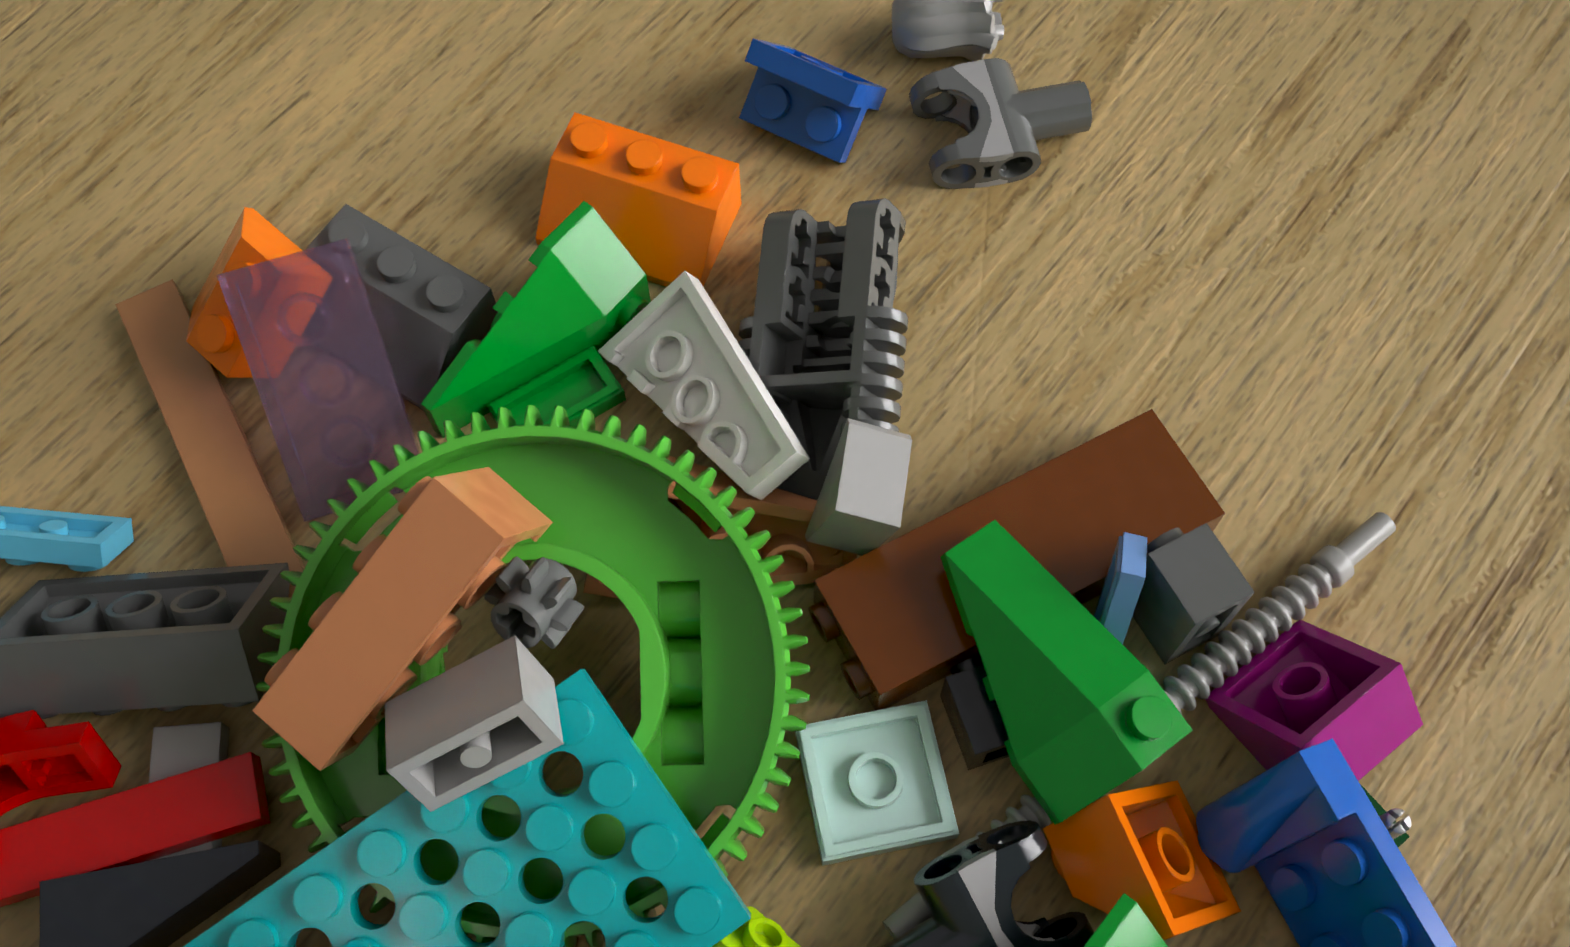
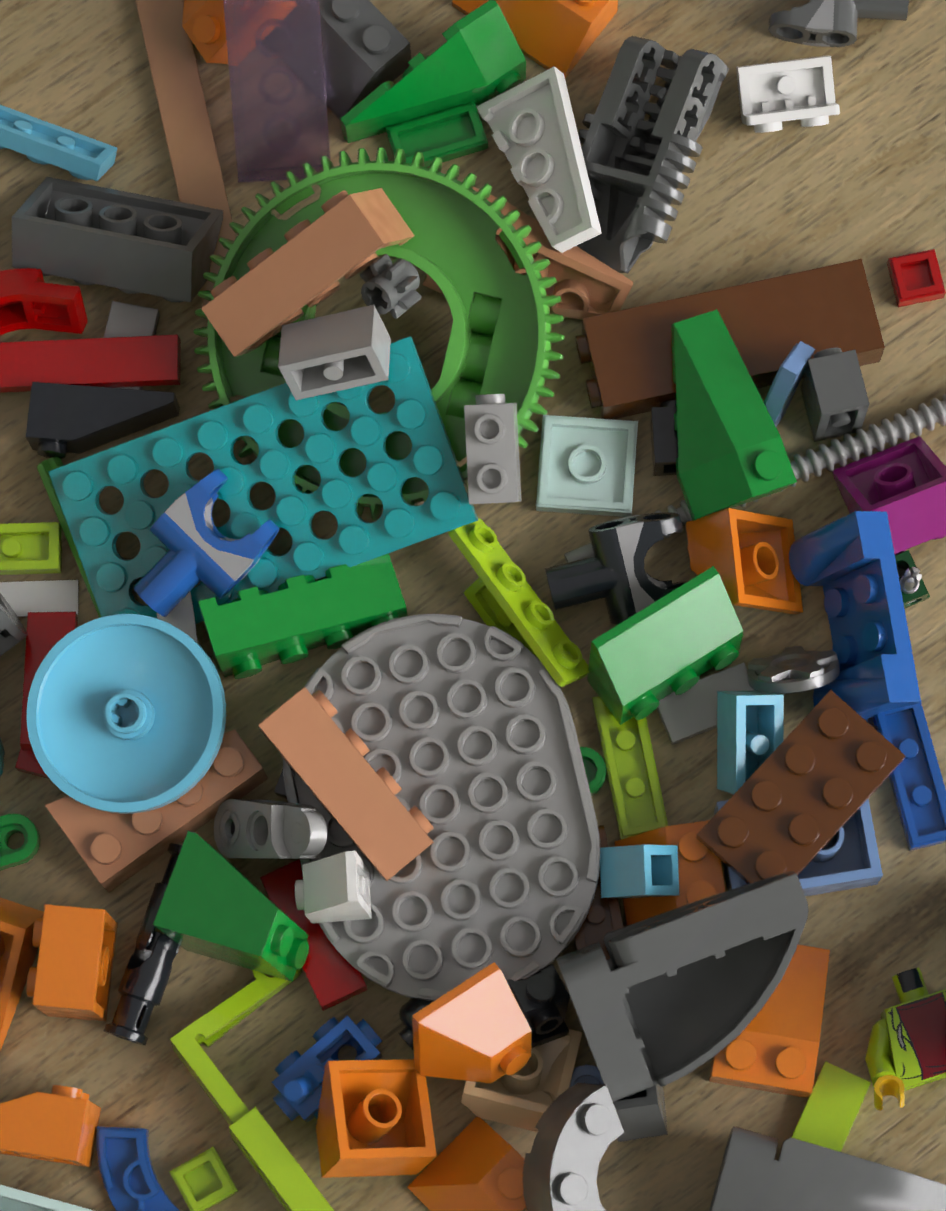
camera: 20 degrees right, 10 degrees up
light grey slope [805,418,912,556] -> none
none -> light grey brick [464,394,521,504]
none -> white bracket [736,55,840,133]
none -> red tile [887,249,946,307]

